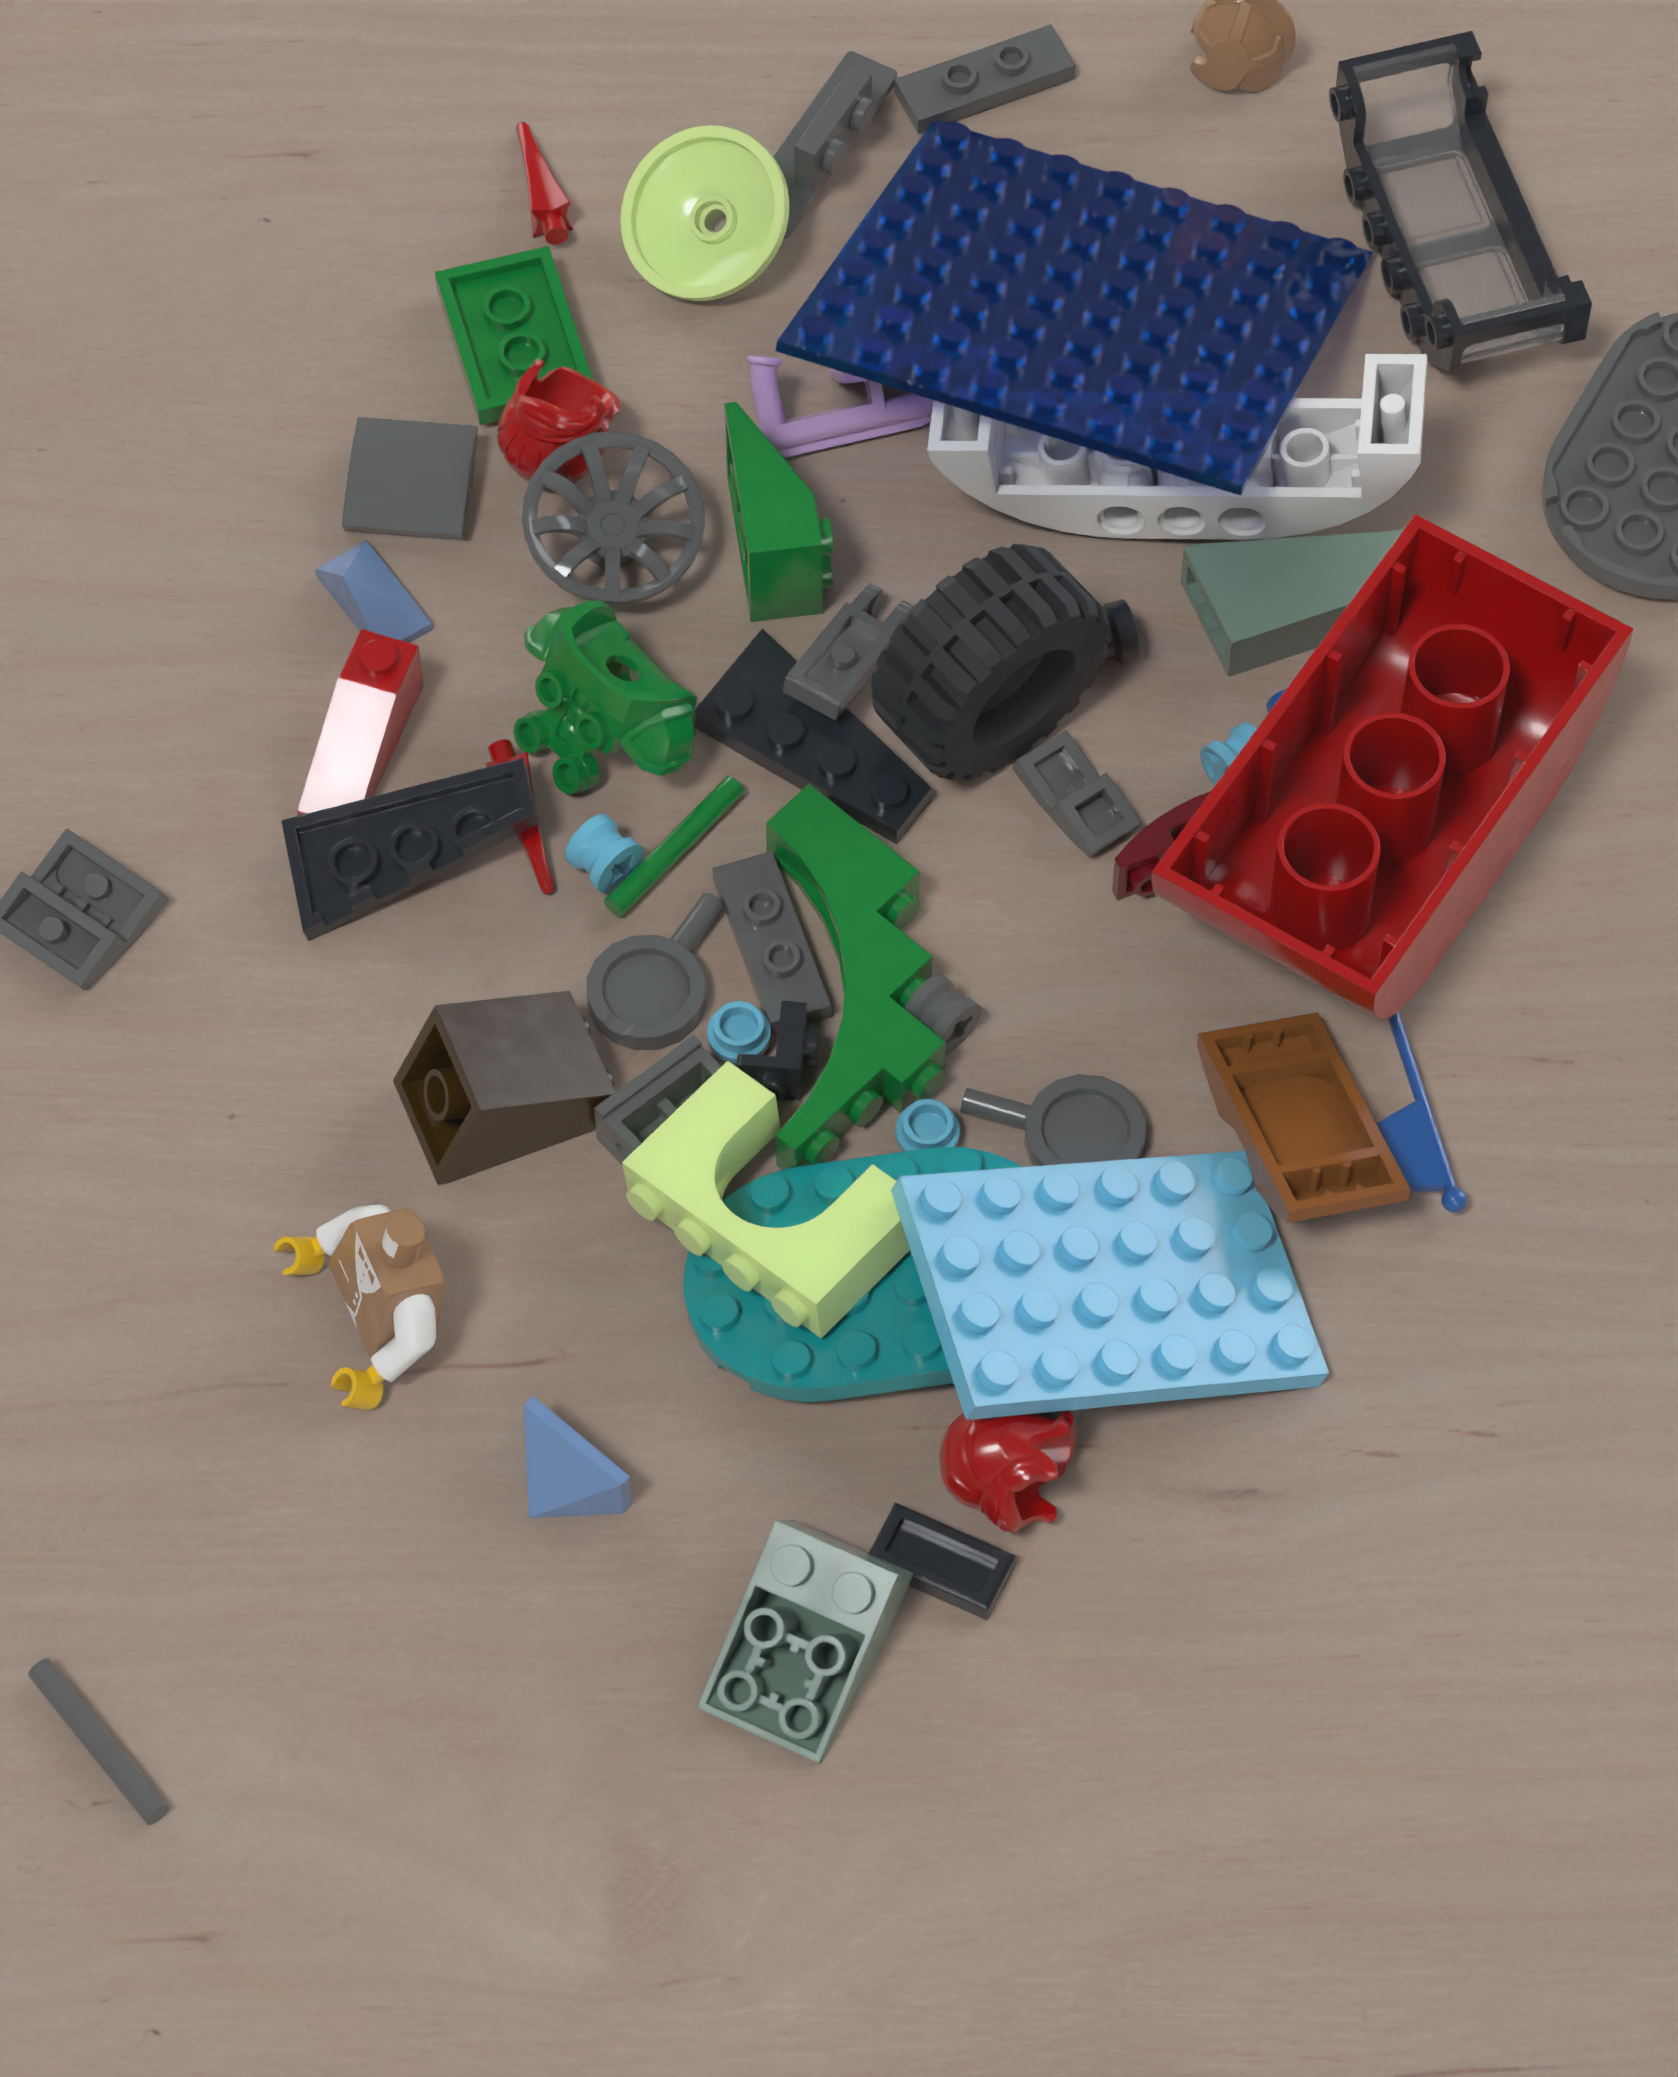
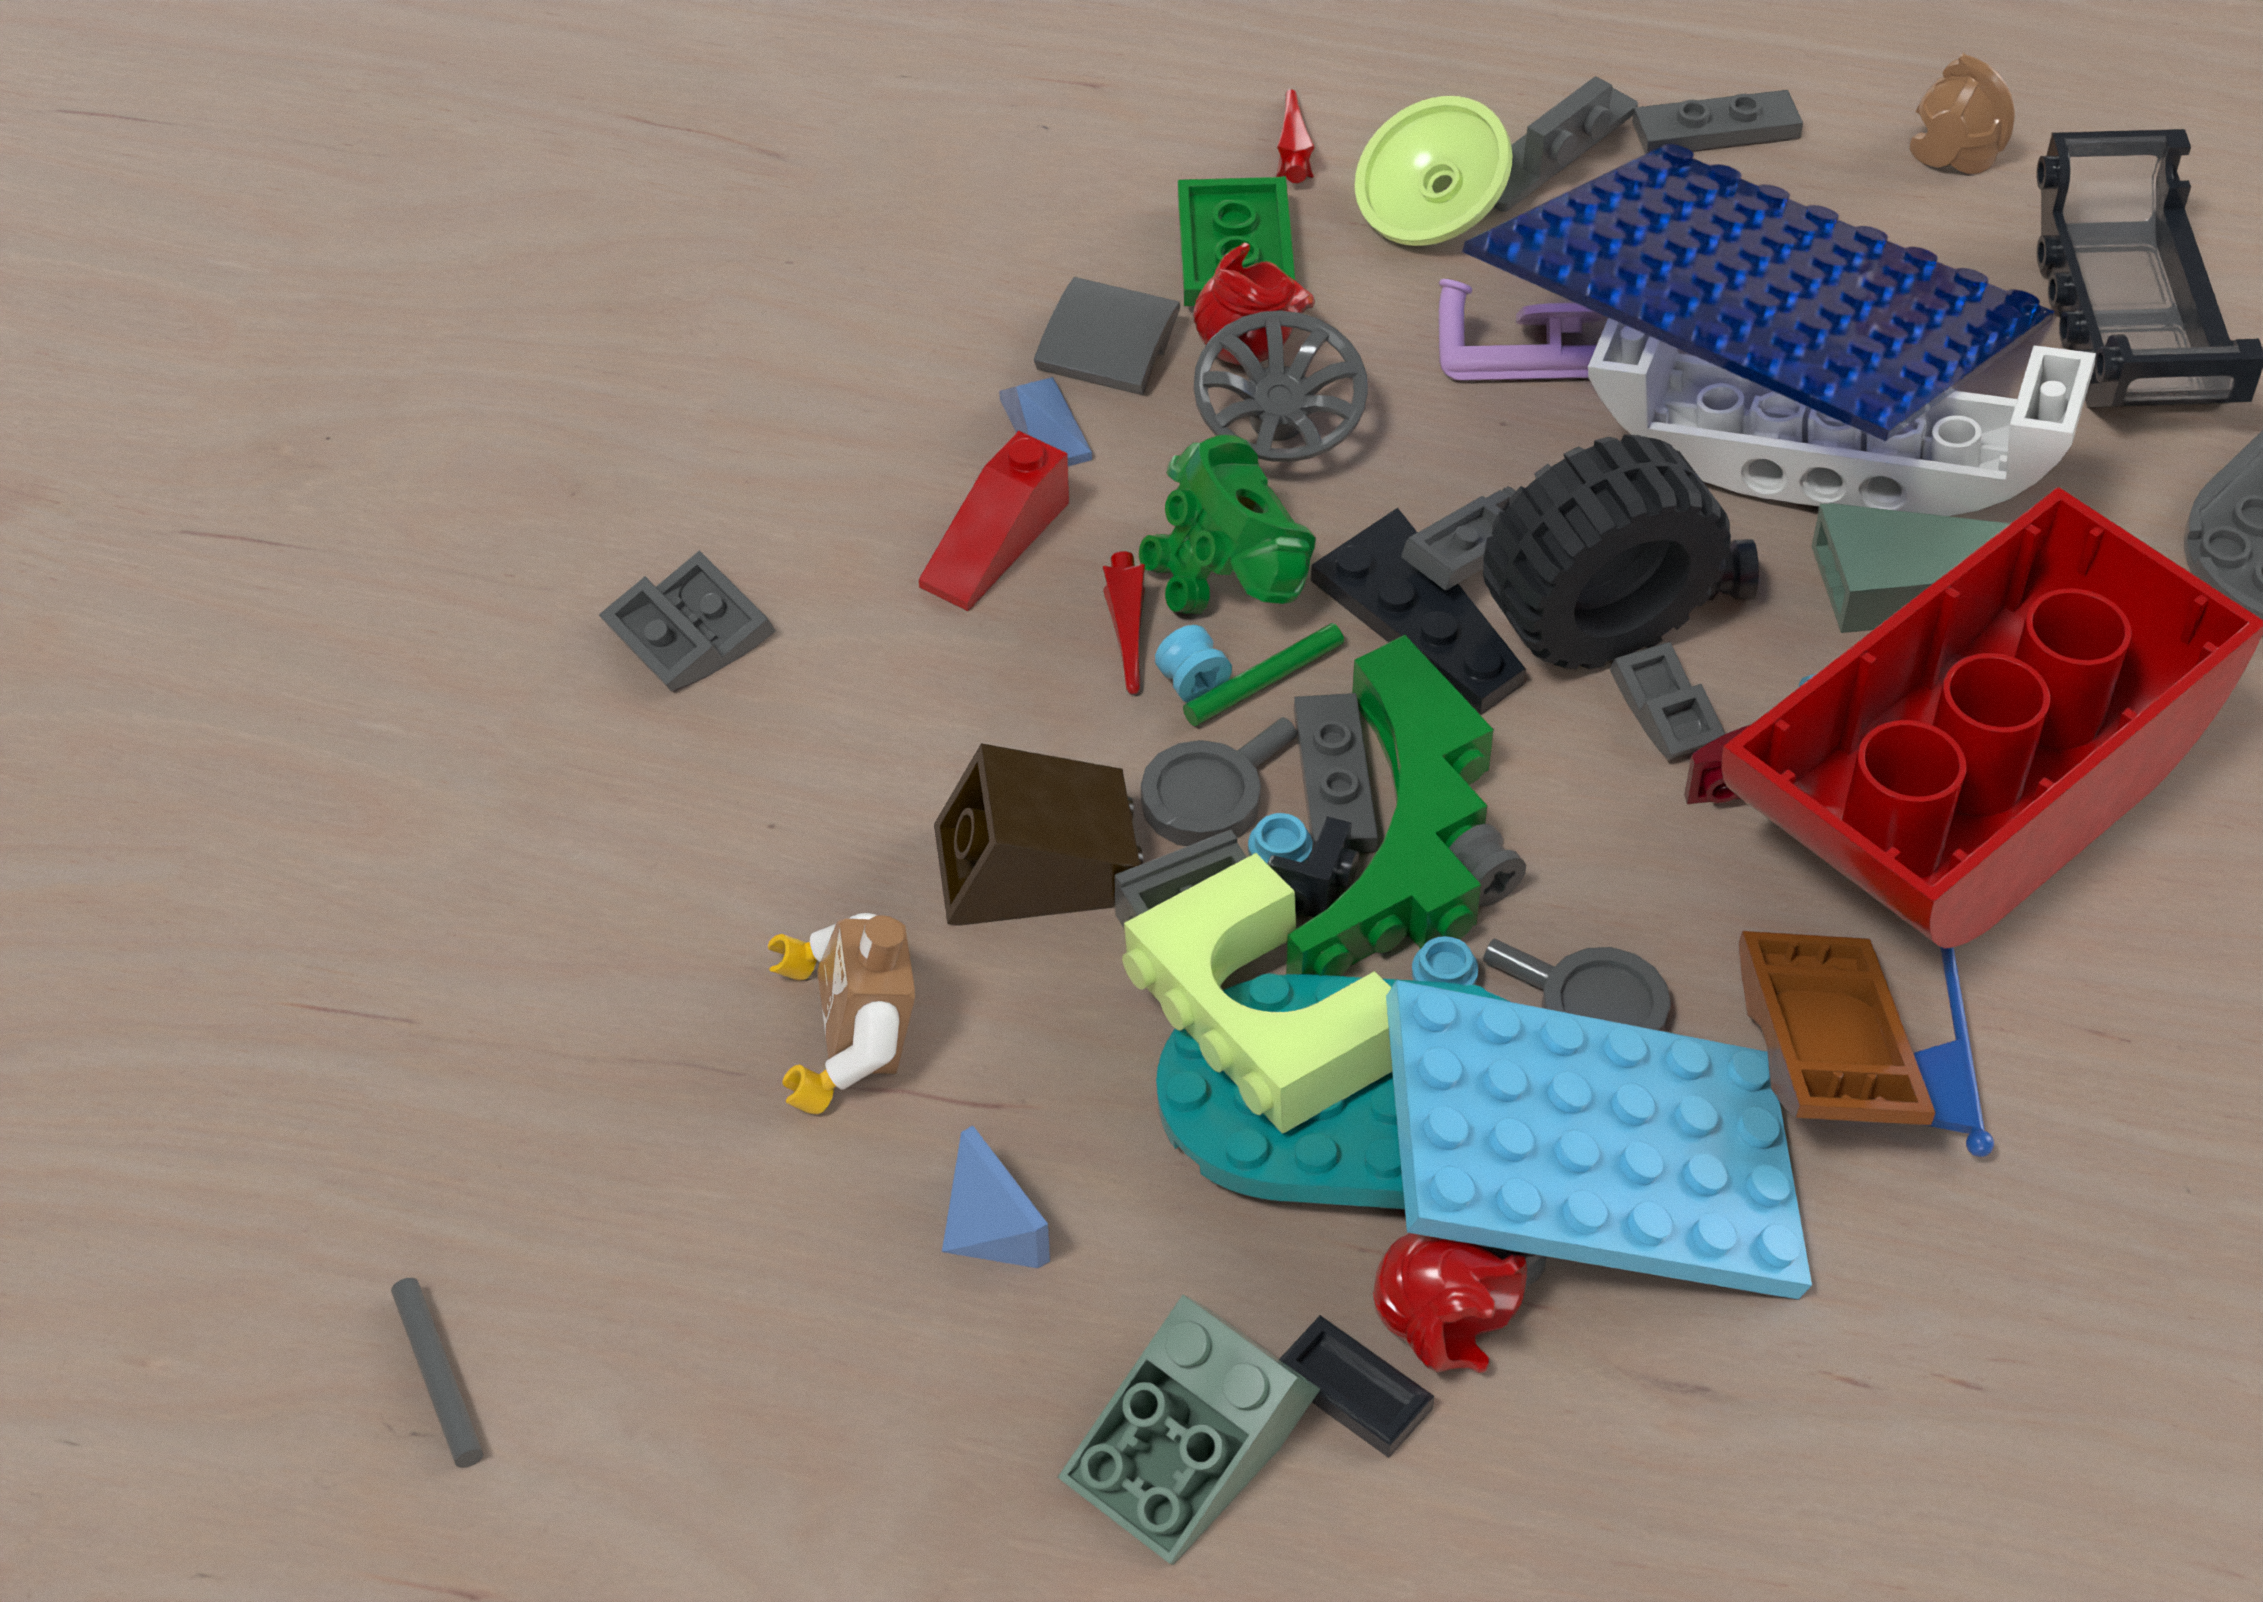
camera: 15 degrees right, 10 degrees down
black wing [281,758,539,941] -> none
green slope [724,402,833,622] -> none

